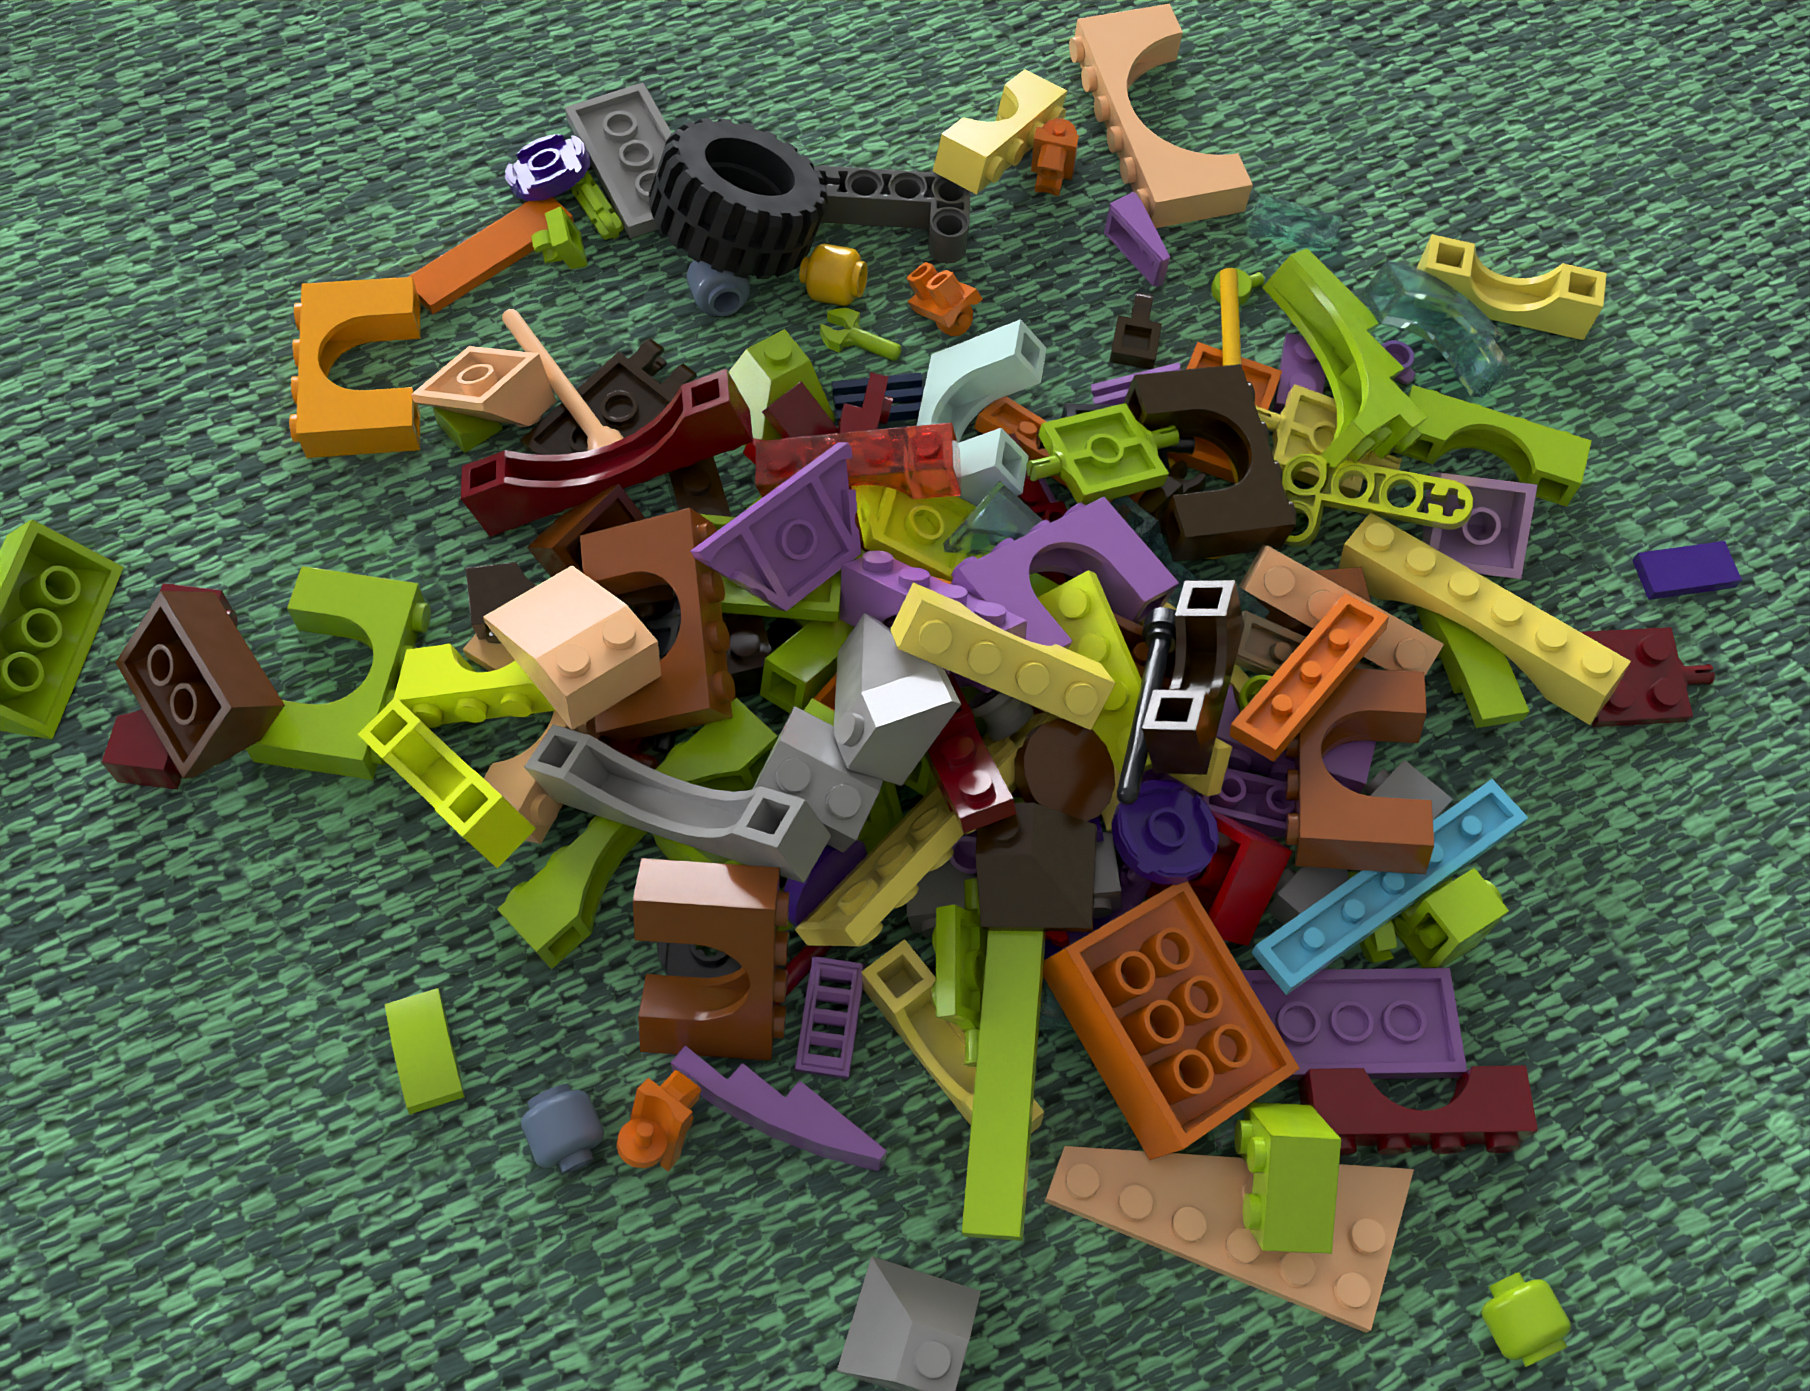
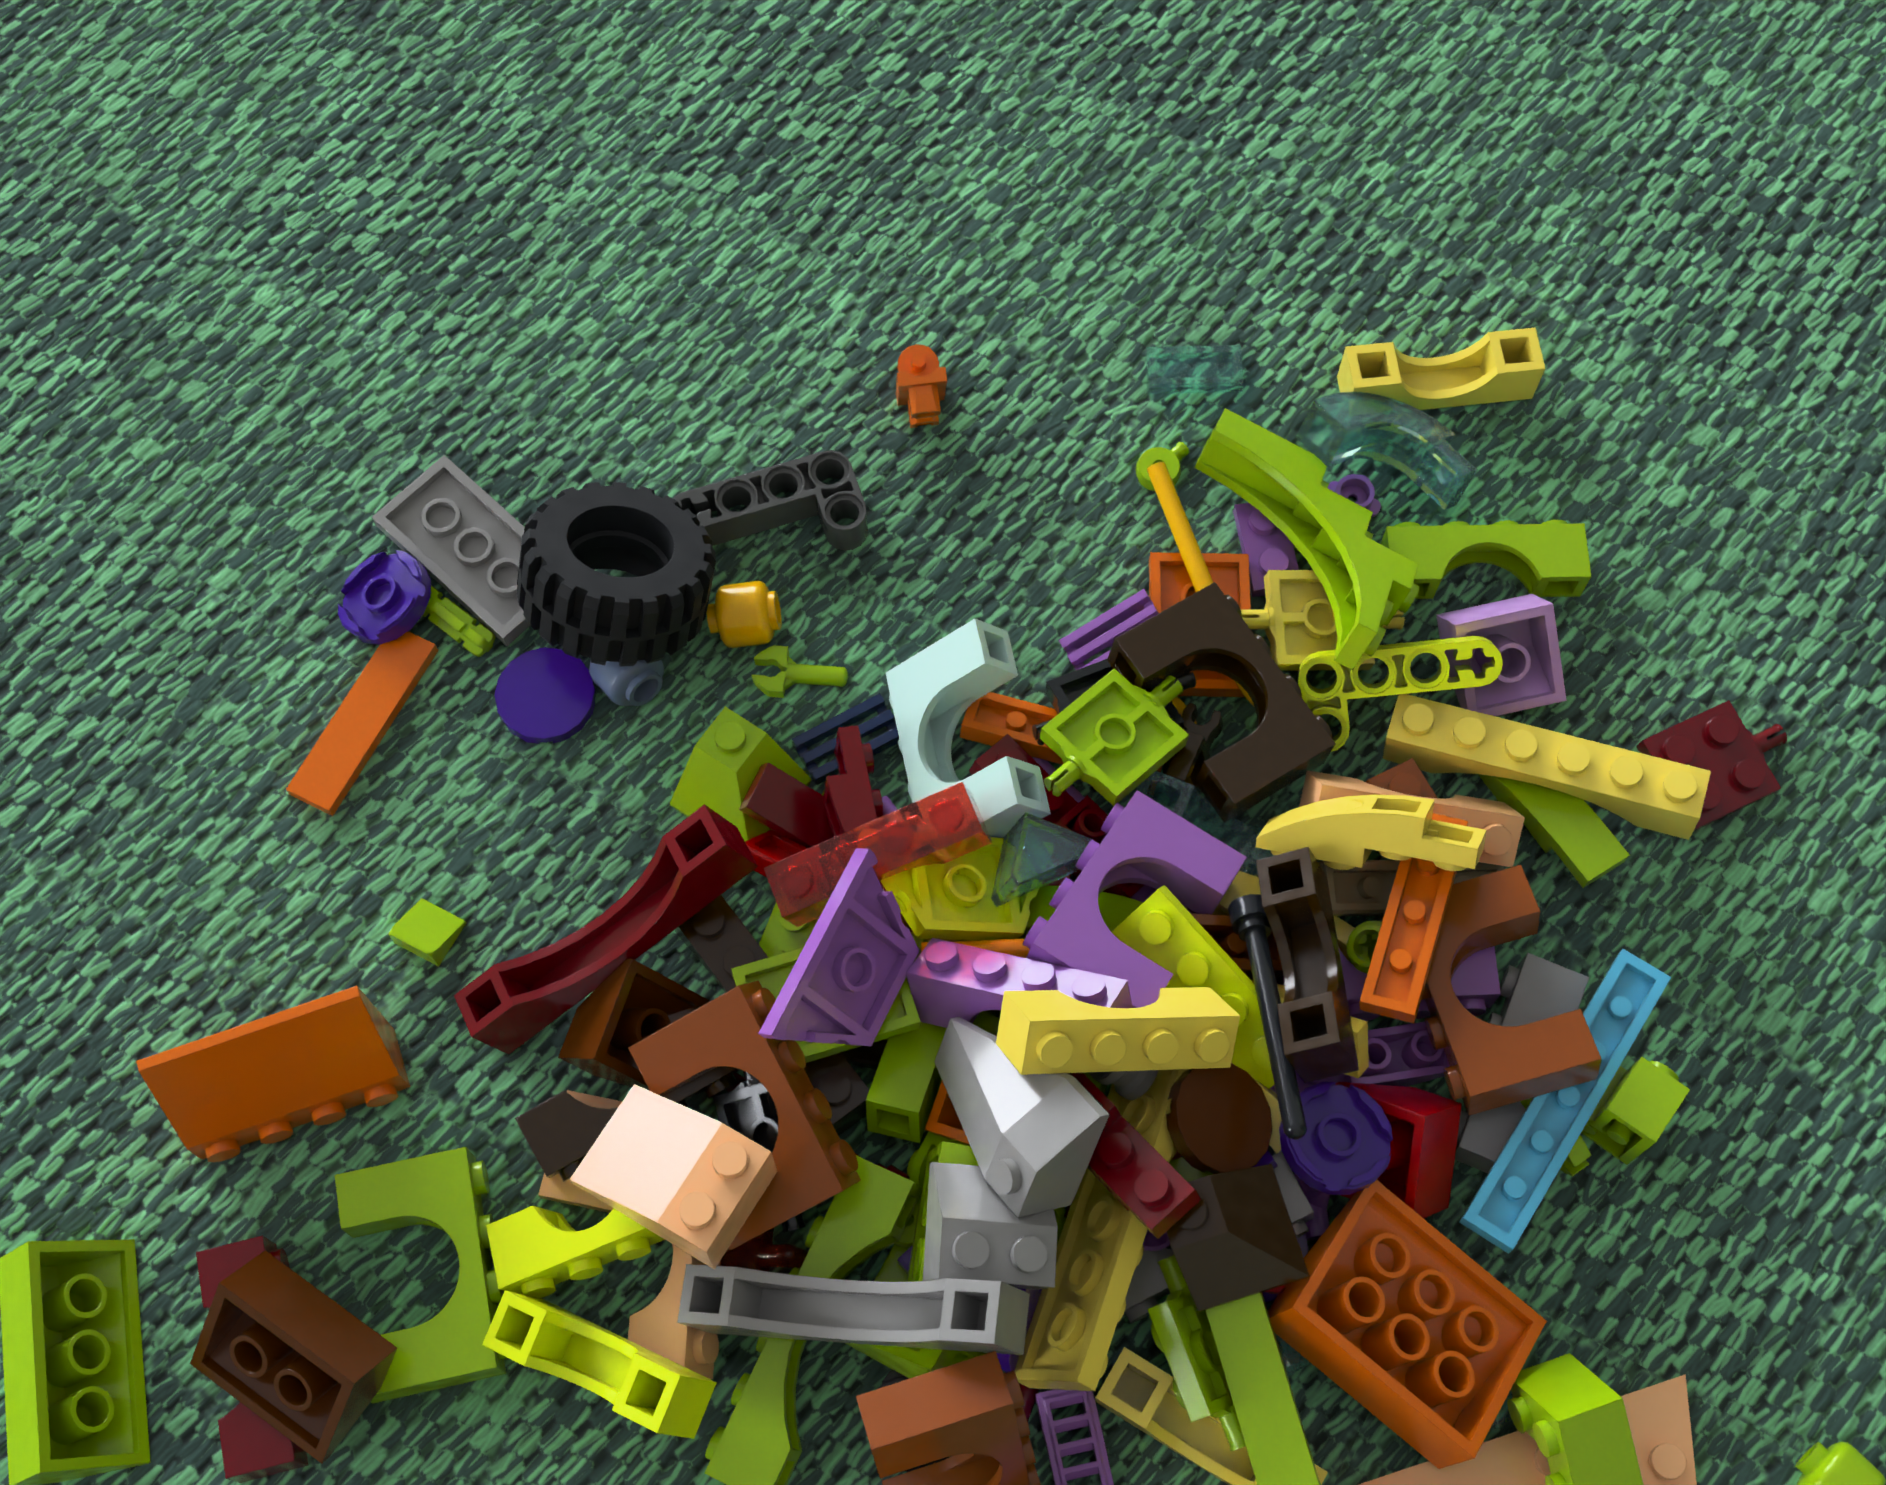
camera: 15 degrees left, 5 degrees up
light orange arch [289,277,421,458] -> none
light nougat slope [411,346,557,427] -> none
light nougat piece [502,309,623,451] -> none
dark brown tile [520,338,697,455] -> none
lime tile [531,206,588,270] -> none
orange hips [906,262,983,336] -> none
light yellow arch [933,69,1067,195] -> none
light nougat arch [1069,4,1253,228] -> none
medium lavender slope [1104,192,1170,287] -> none
dark brown plate [1109,292,1162,370] -> none
medium lavender plate [1241,968,1467,1081] -> none
dark red arch [1298,1065,1538,1156] -> none
dark purple tile [1632,541,1742,600] -> none
none -> orange slope [136,985,410,1162]
none -> dark purple tile [494,647,596,744]
none -> light yellow slope [1255,794,1486,871]

